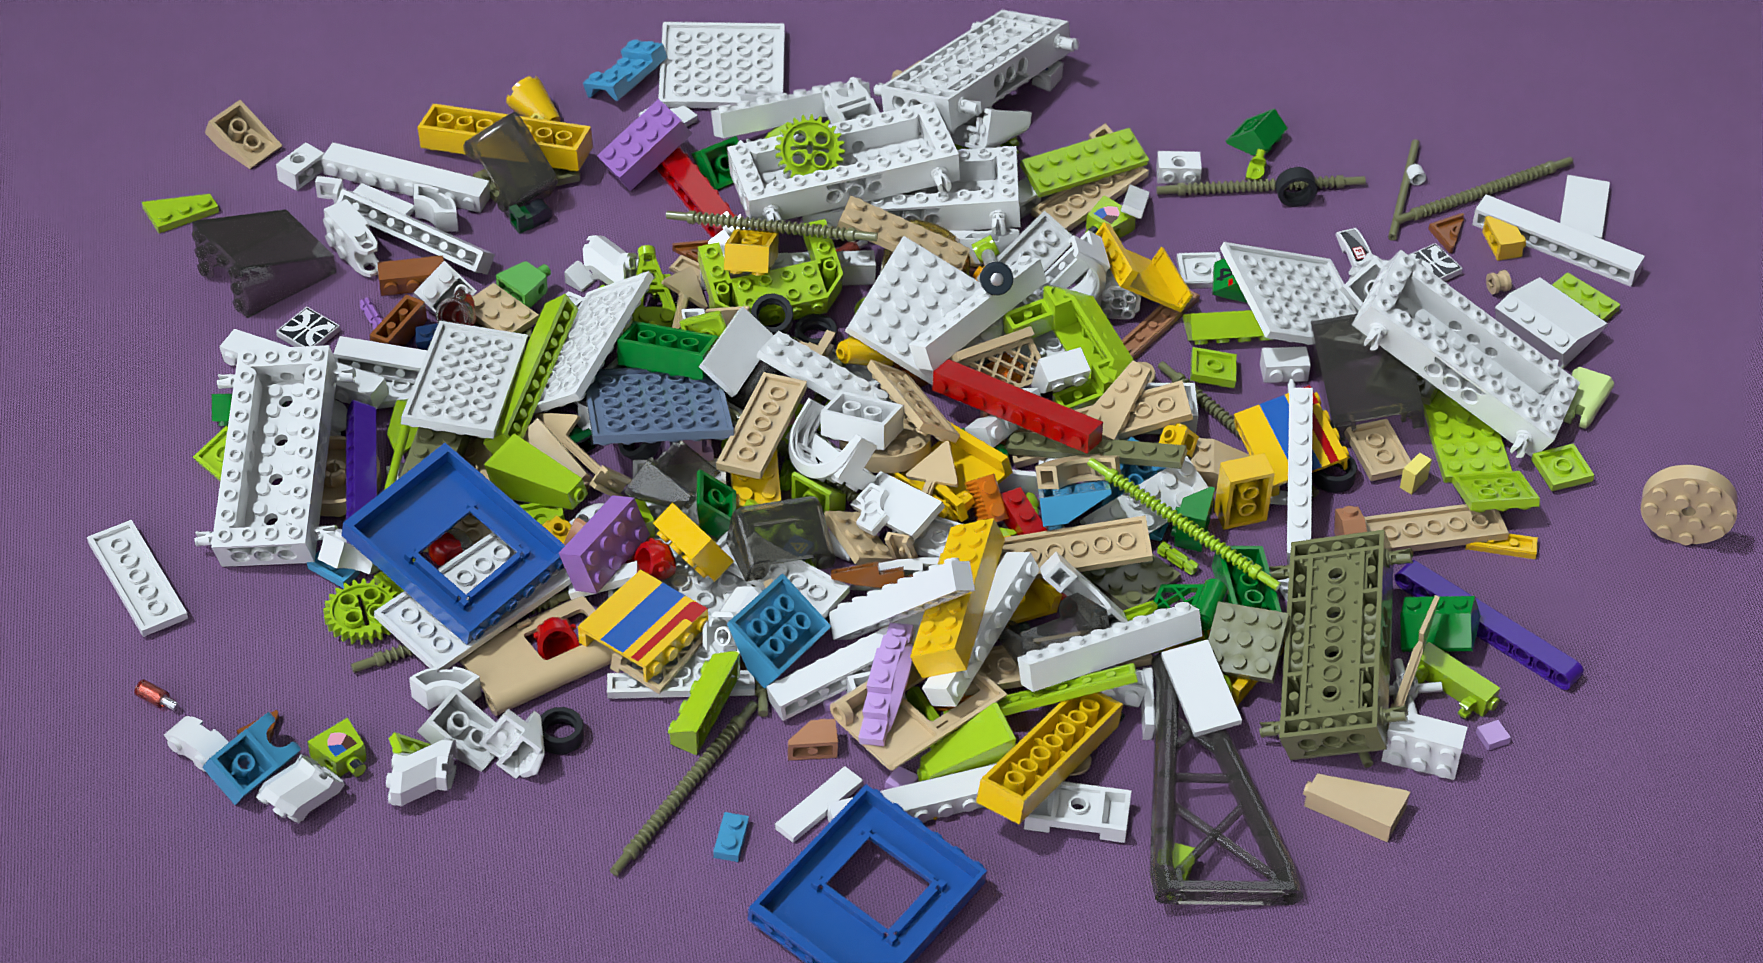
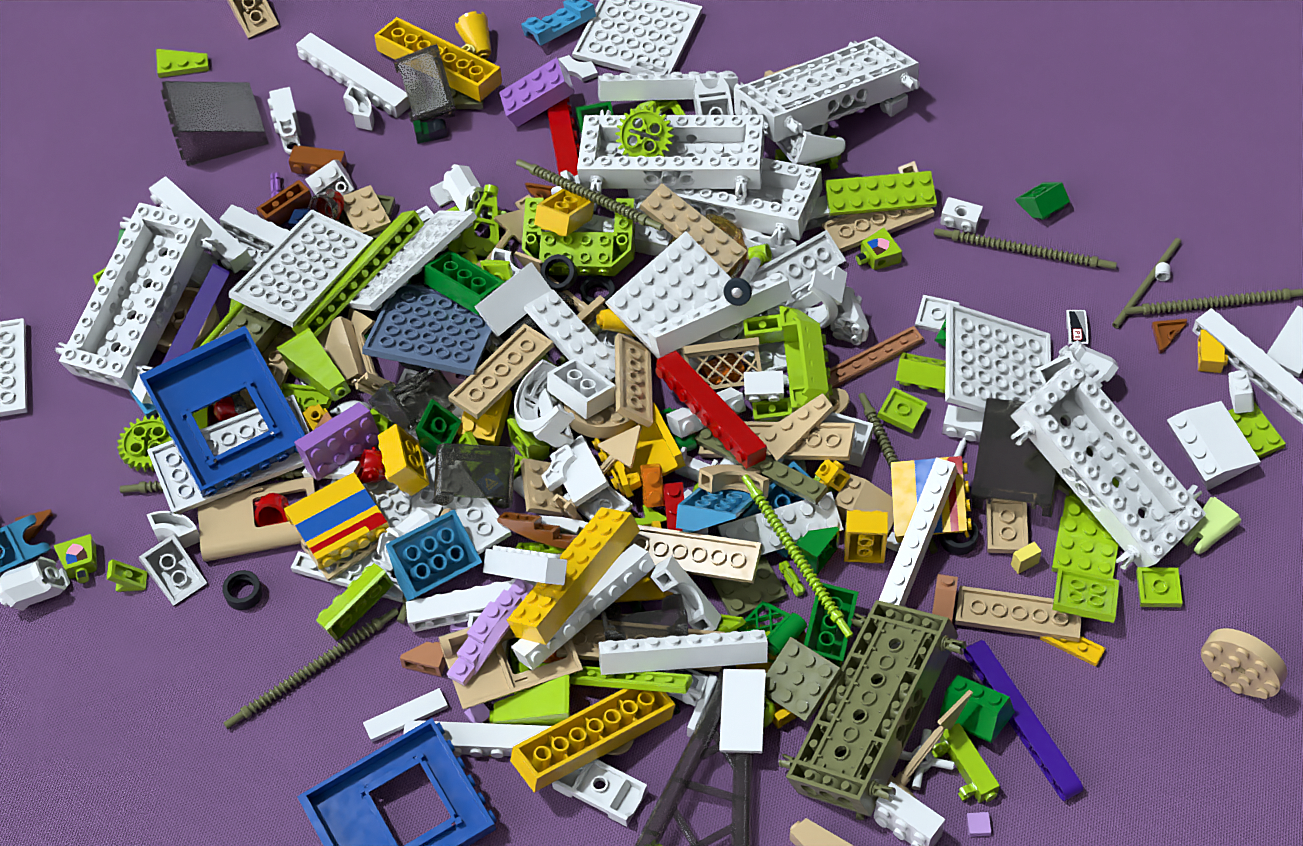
camera: 25 degrees right, 10 degrees up
white brick [276,142,324,191] -> none
tile [276,307,340,347] -> none
white bracket [315,176,346,204] -> none
white brick [337,189,495,274] -> none
white tile [353,183,415,216] -> none
white brick [386,738,458,806] -> none
white piece [479,709,545,779] -> none
bright green torso [496,262,551,308] -> none
dark azure plate [713,812,749,862] -> none
yellow panel [1096,222,1193,312] -> none
white tile [1121,185,1149,219] -> none
lime piece [1245,149,1267,181] -> none
black tyre [1275,167,1317,207] -> none
tile [1410,243,1463,281] -> none
tan wheel [1486,270,1512,295] -> none
none -> white brick [1228,371,1254,413]

